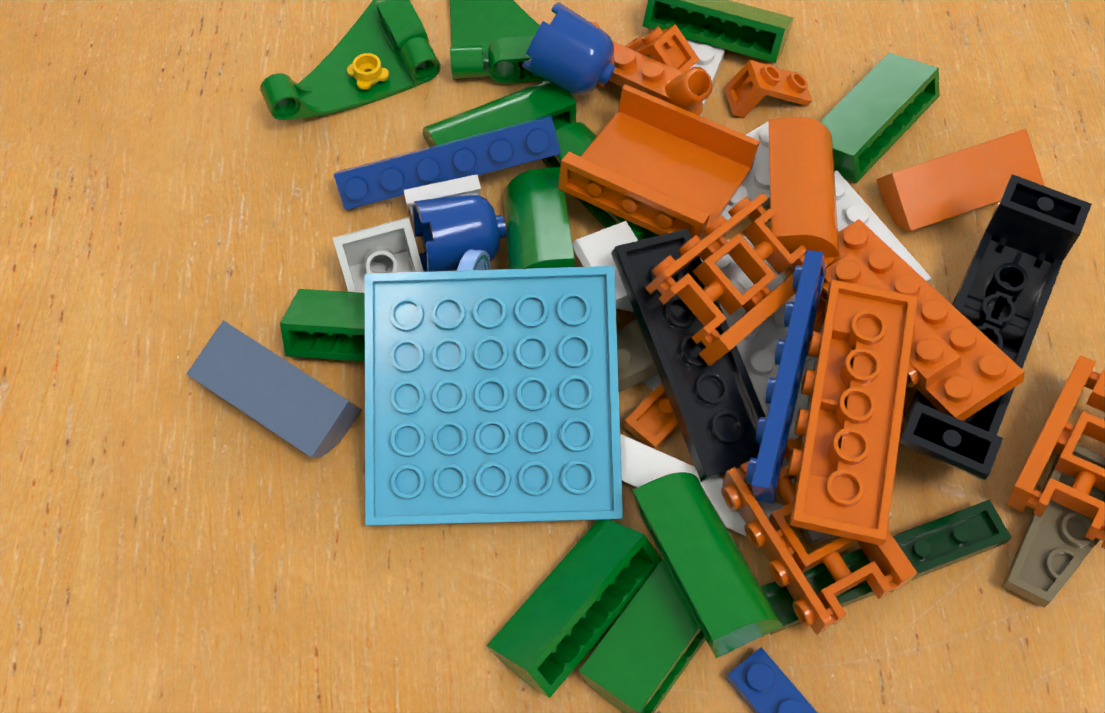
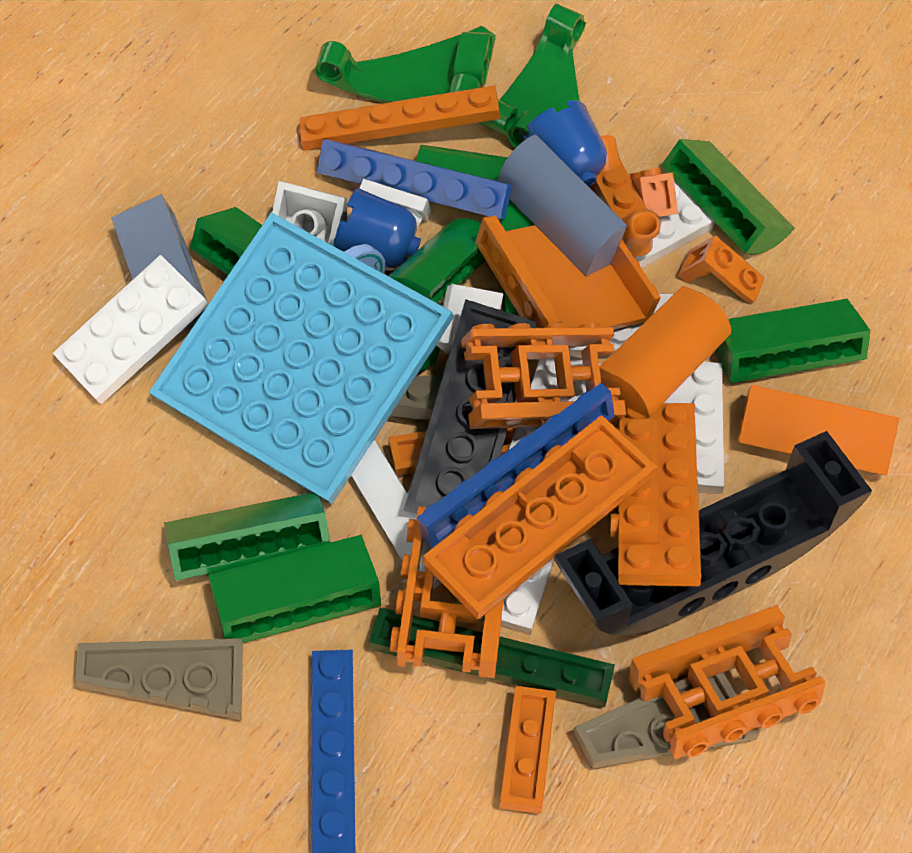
camera: 30 degrees right, 5 degrees down
yellow plate [347,53,389,89] -> none
green brick [632,472,783,658] -> none
none -> white plate [53,255,209,405]
none -> orange plate [300,85,501,151]
none -> sand blue brick [498,134,627,277]
none -> orange plate [499,686,556,814]

